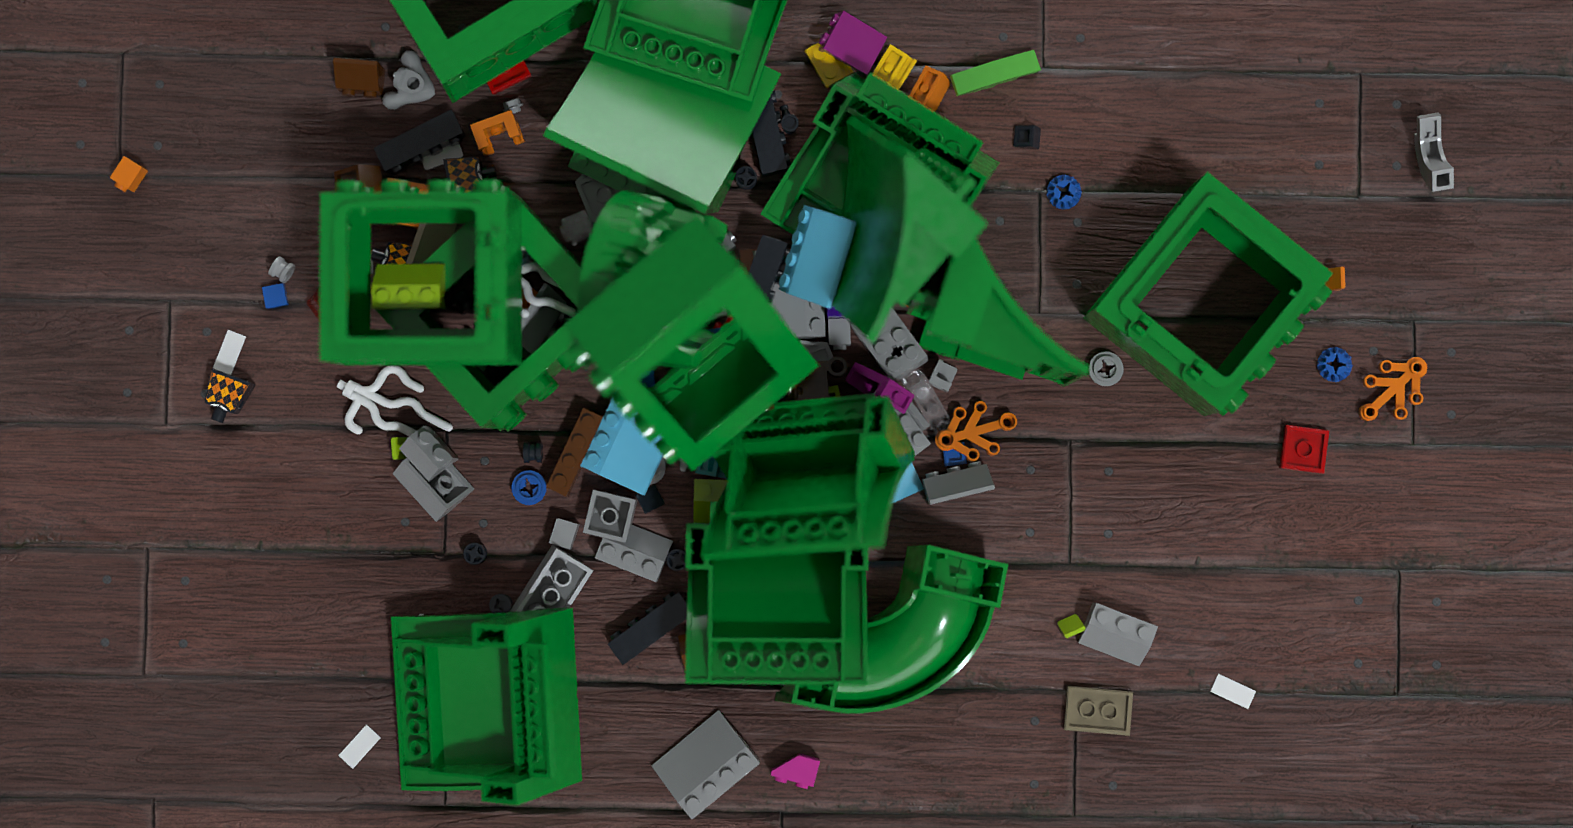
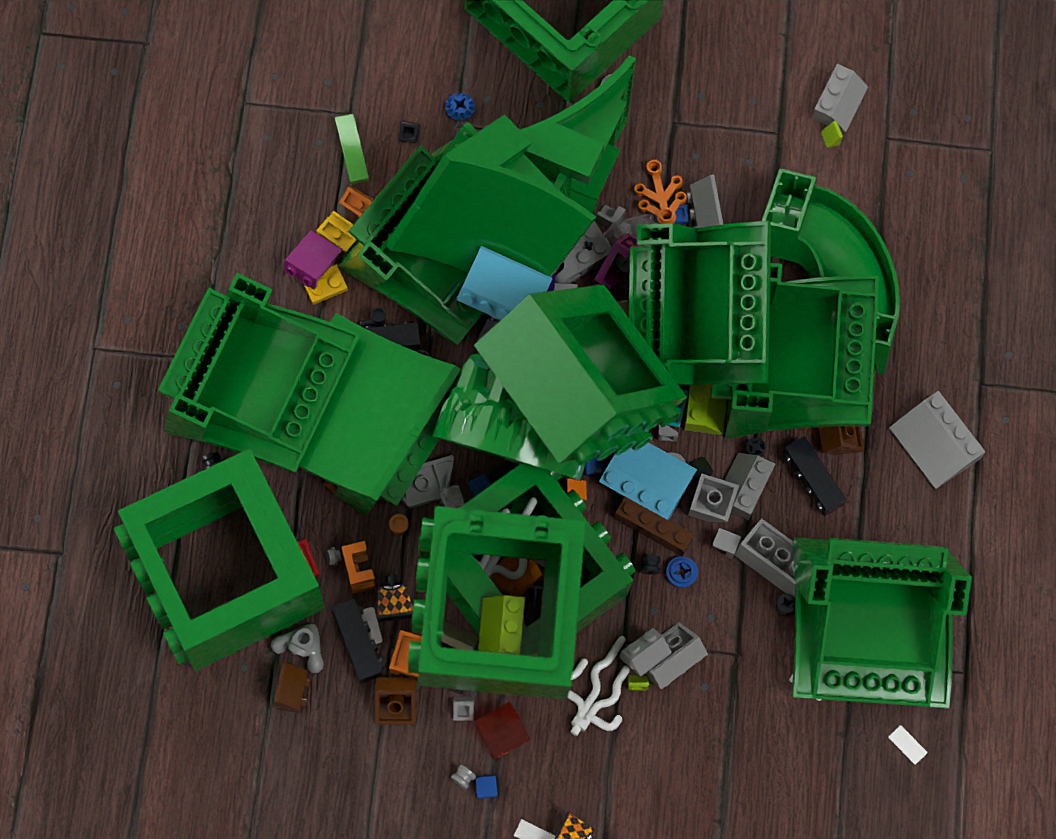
camera: 90 degrees left, 15 degrees down
black wheel [463,543,488,565] -> none
dark pink slope [771,753,820,789] -> none
dark tan tile [1063,686,1133,736] -> none
white sticker [1210,674,1256,709] -> none
none -> orange tile [389,514,409,535]

